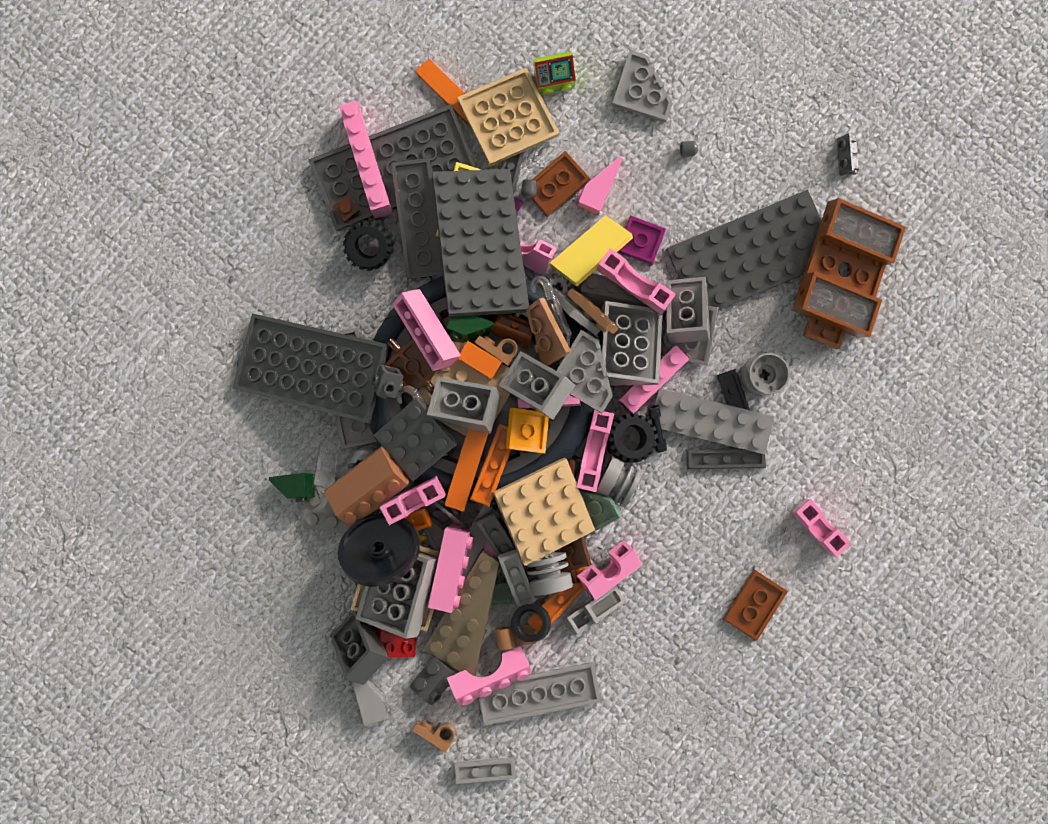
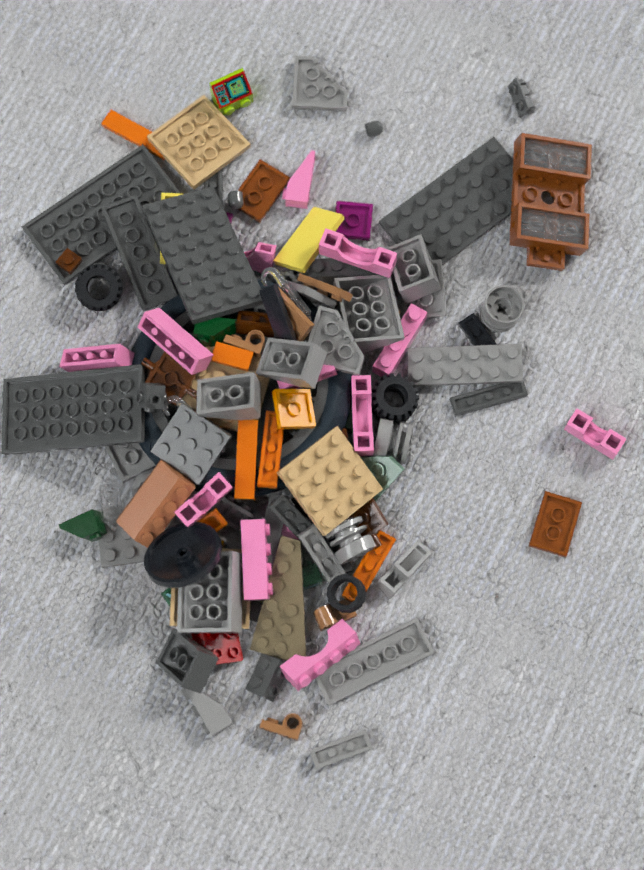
camera: 15 degrees left, 10 degrees down
bright pink arch [339,100,393,218] -> none
bright pink arch [577,540,642,601] -> none
black bar [648,405,667,452] -> none
none -> bright pink brick [59,344,135,372]
none -> black tile [259,284,297,341]

